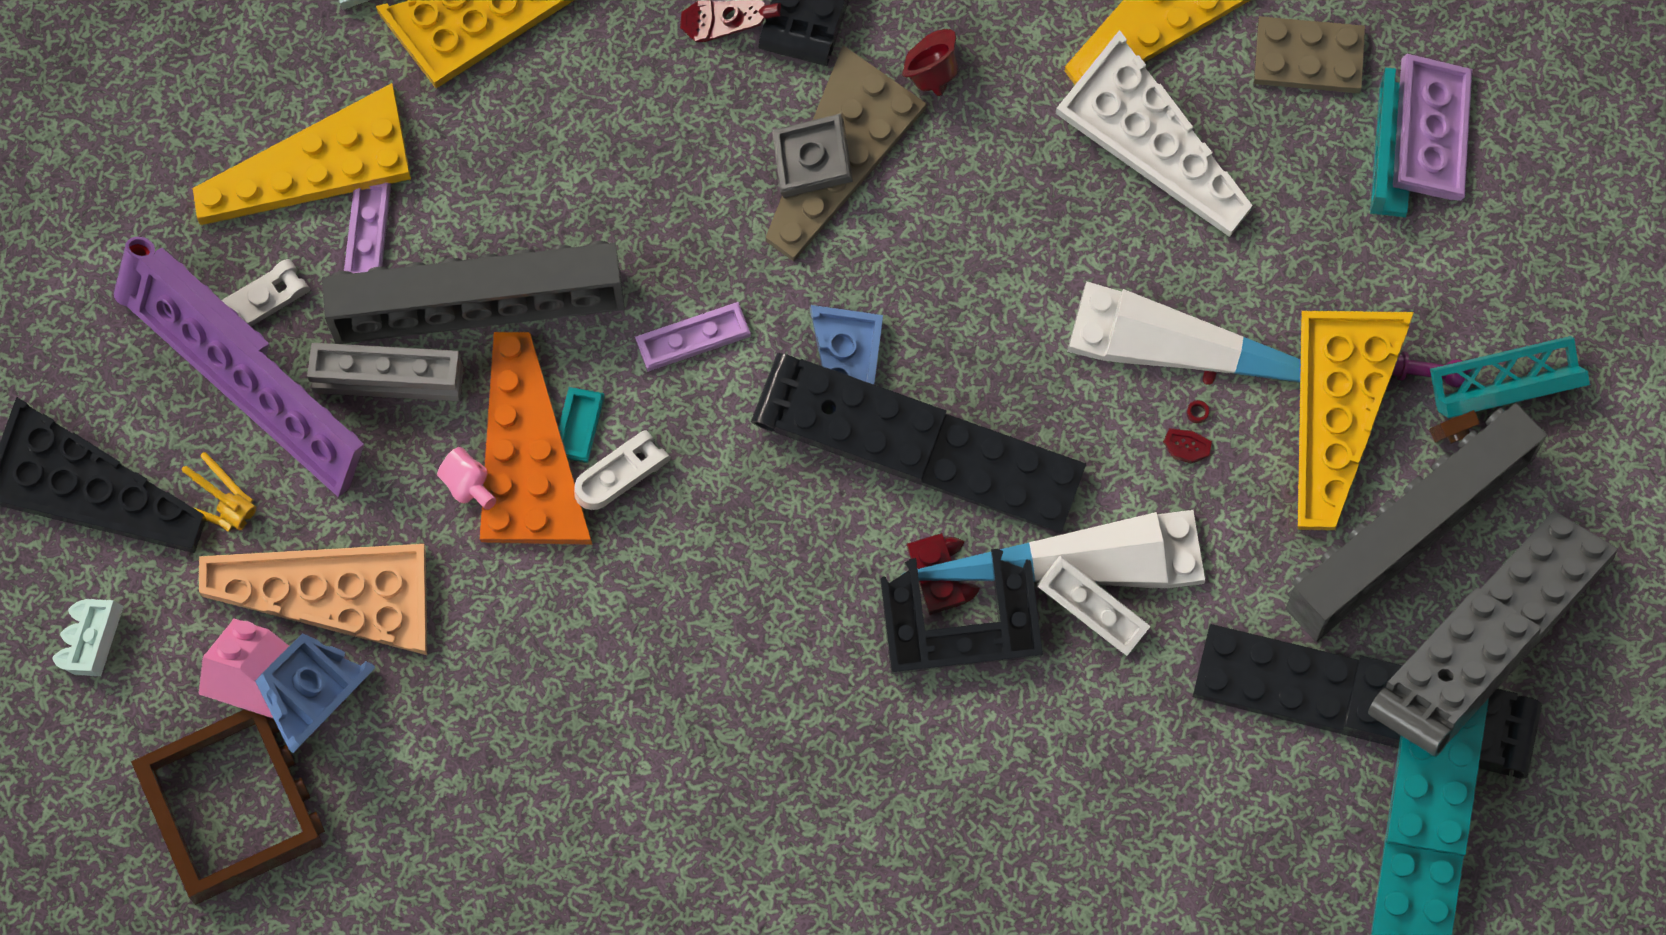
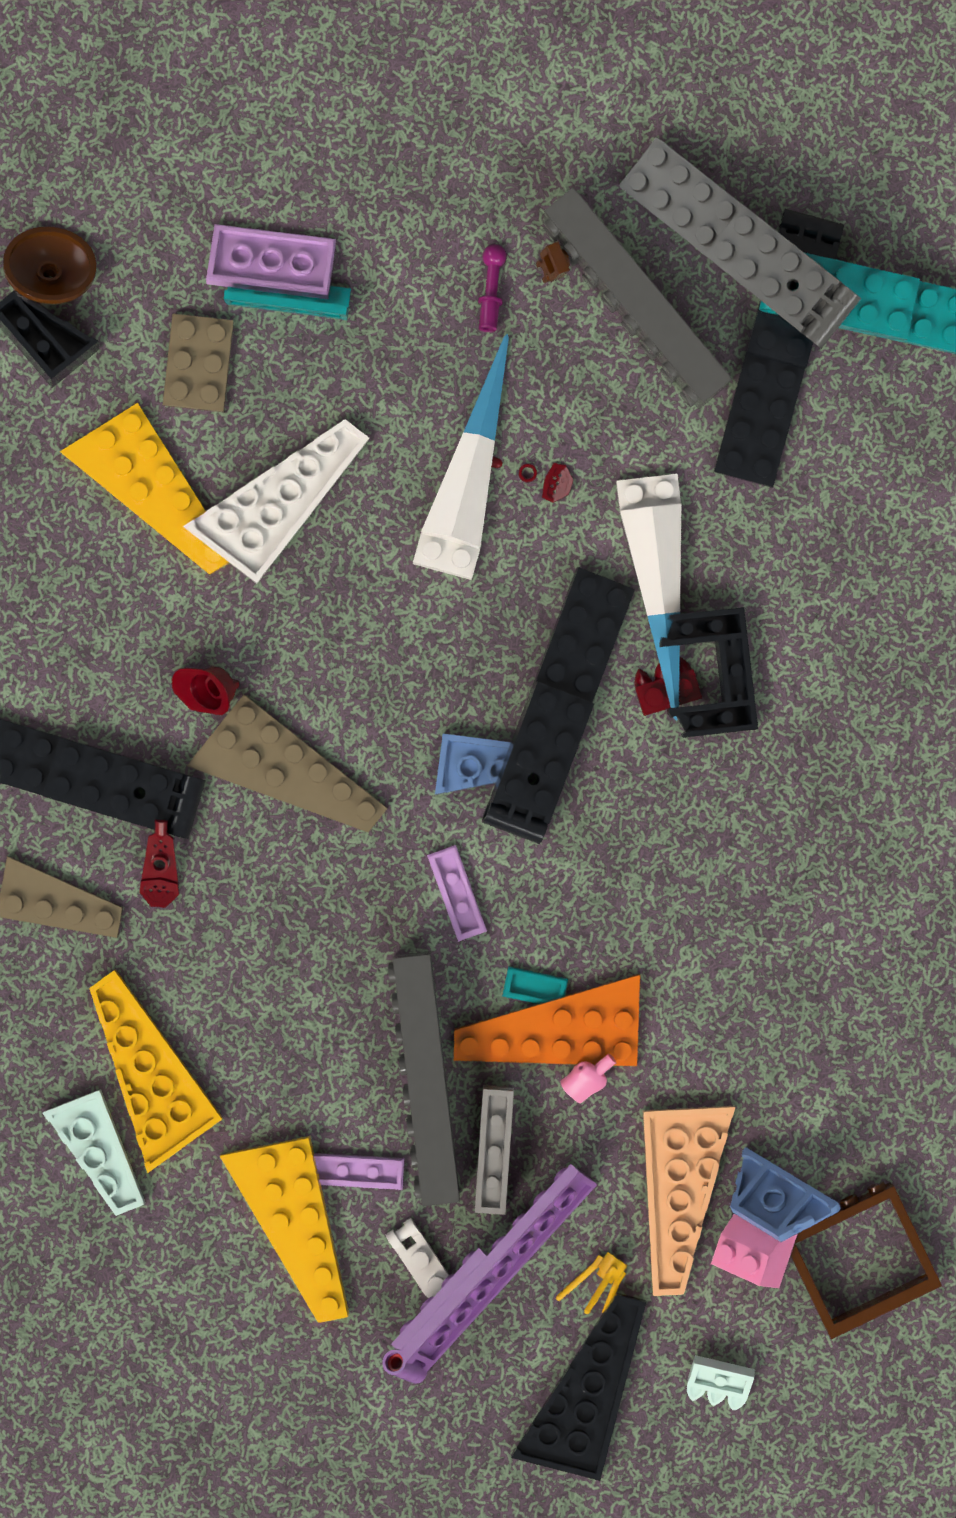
camera: 90 degrees left, 20 degrees up
white plate [574,430,671,510] -> none
dark grey tile [772,113,853,198] -> none
white plate [1037,555,1151,656] -> none
yellow wing [1298,311,1414,530] -> none
teal fence [1430,336,1590,418] -> none

